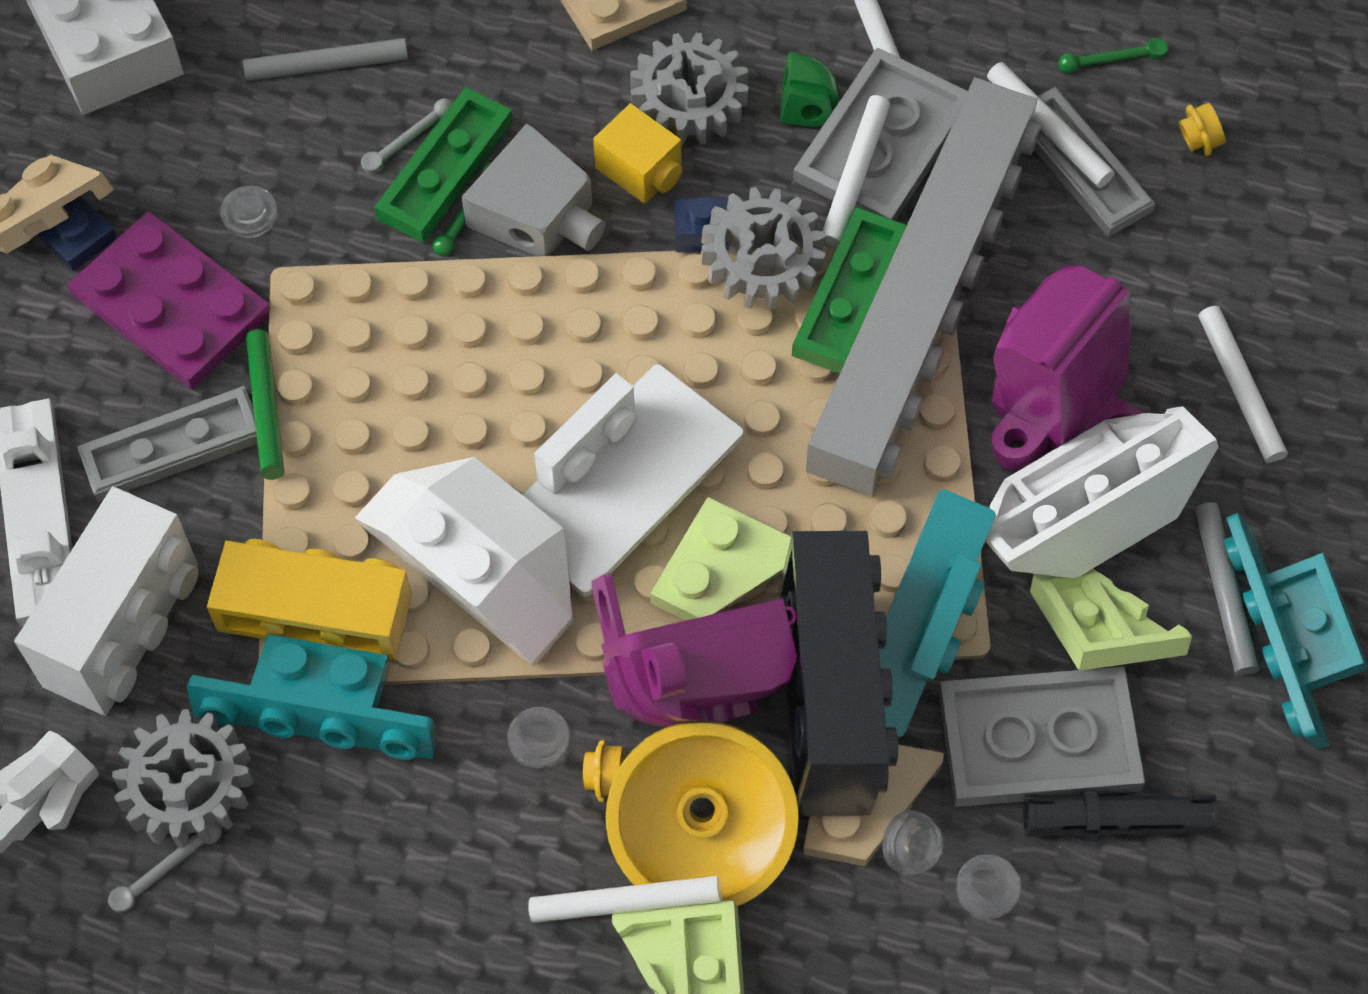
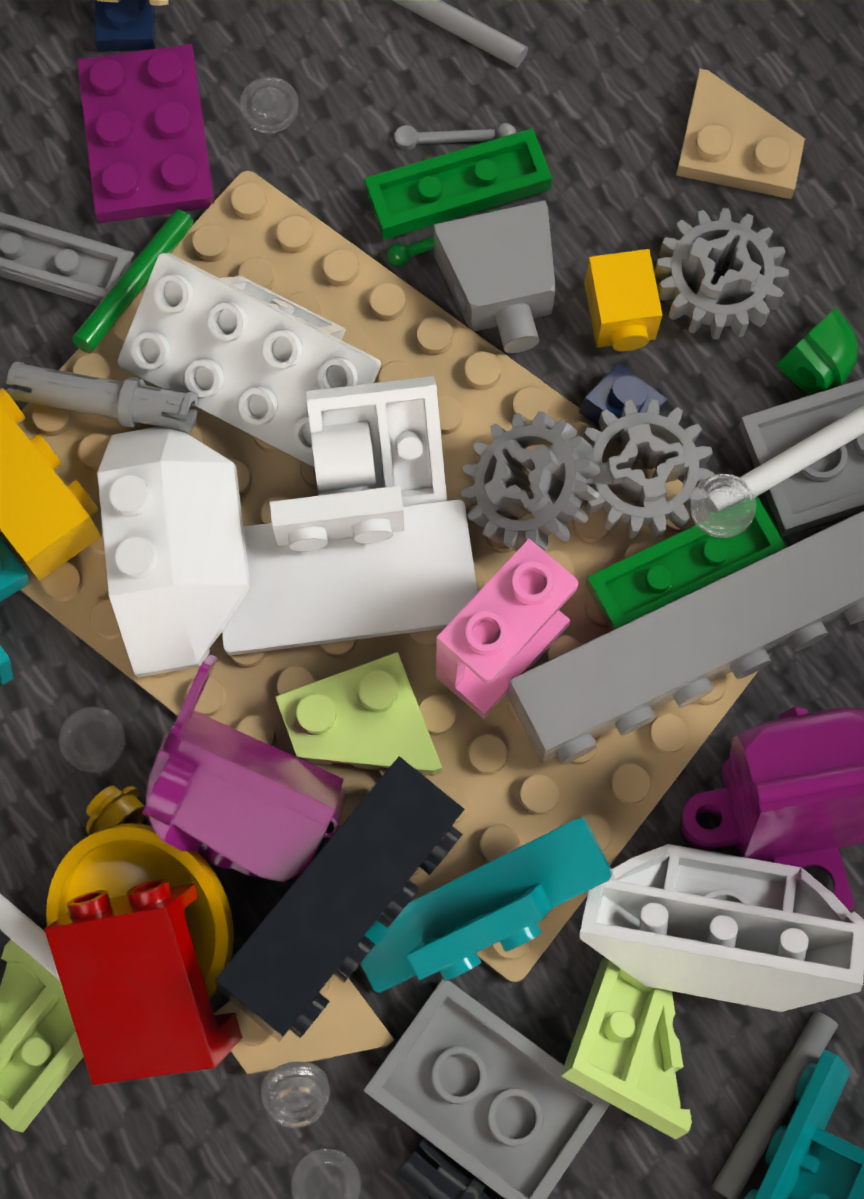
camera: 40 degrees right, 10 degrees up
none -> light grey pin [6,361,198,433]
none -> red panel [44,879,243,1085]
none -> white bracket [117,253,381,468]
none -> white plate [306,376,447,506]
none -> bright pink panel [436,539,578,719]
none -> light grey gear [461,411,600,552]
none -> clear plate [690,474,756,538]

